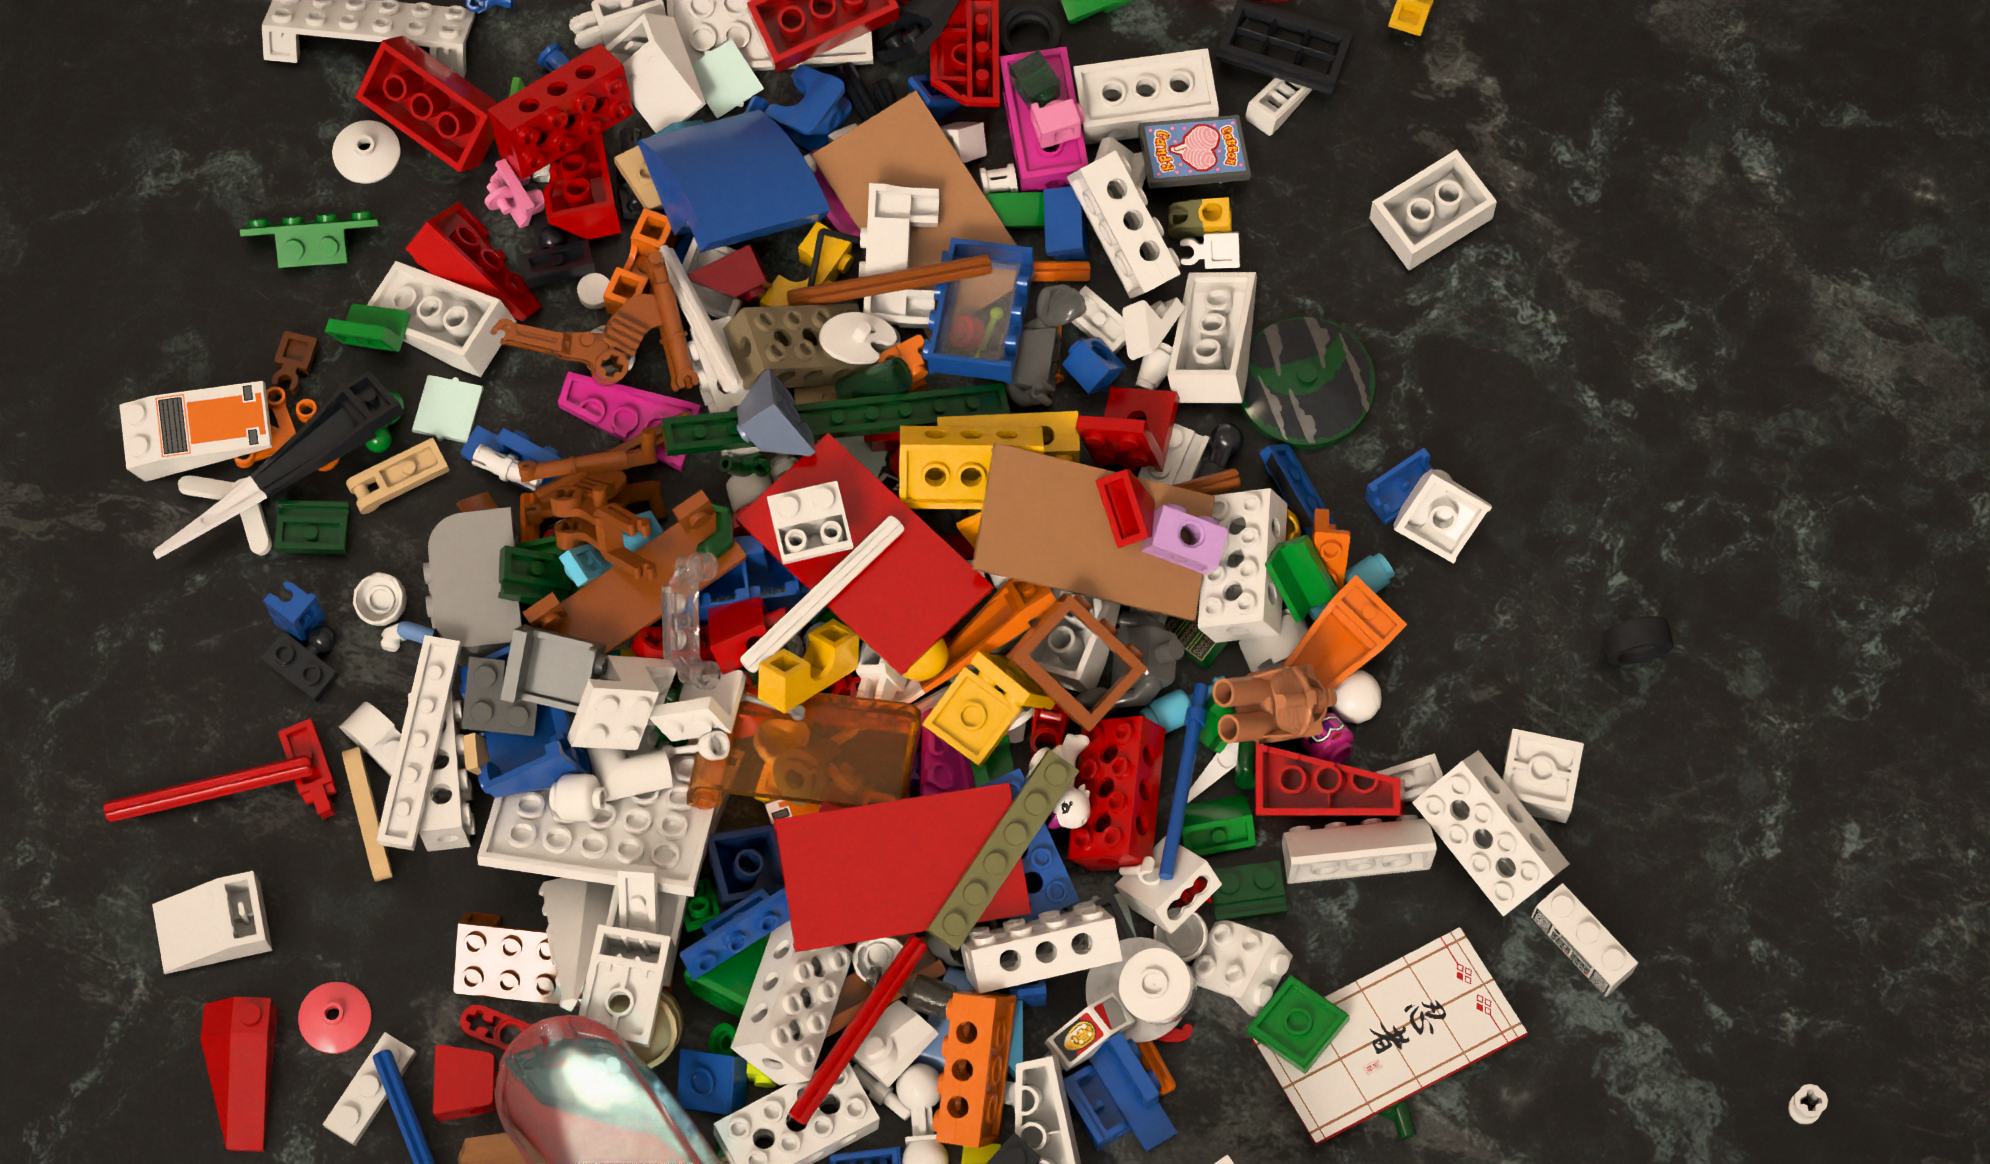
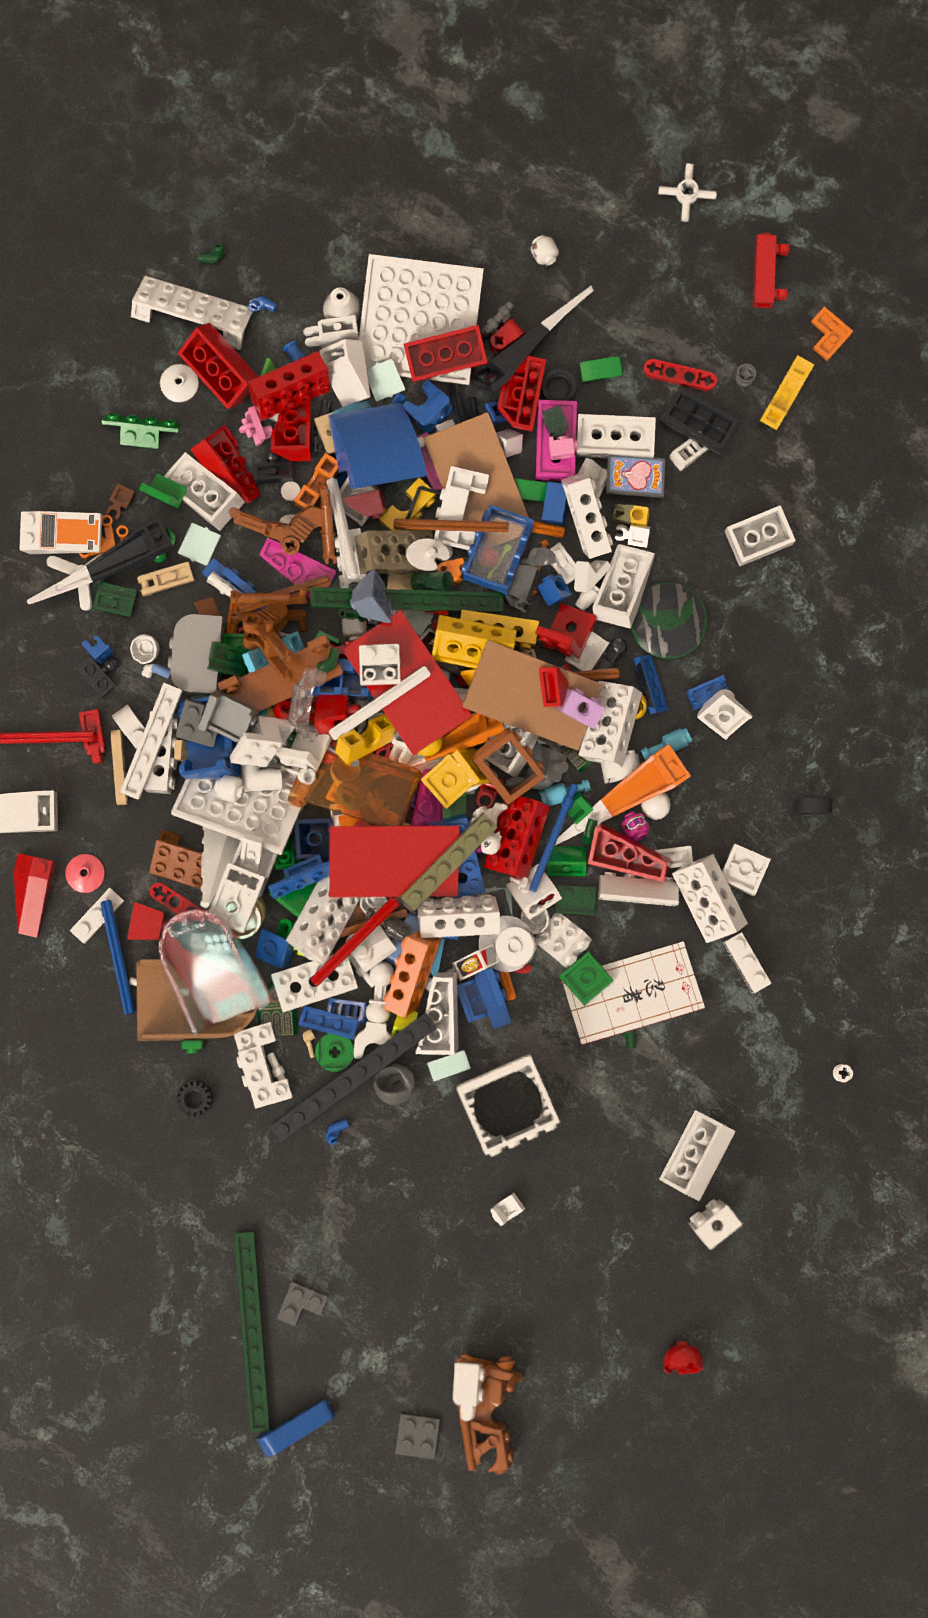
camera: 10 degrees right, 15 degrees up
white bush [979,163,1018,194] -> none
nougat helmet [1212,664,1337,744] -> none
green panel [1265,534,1339,622] -> none
orange bracket [1311,508,1350,591] -> none

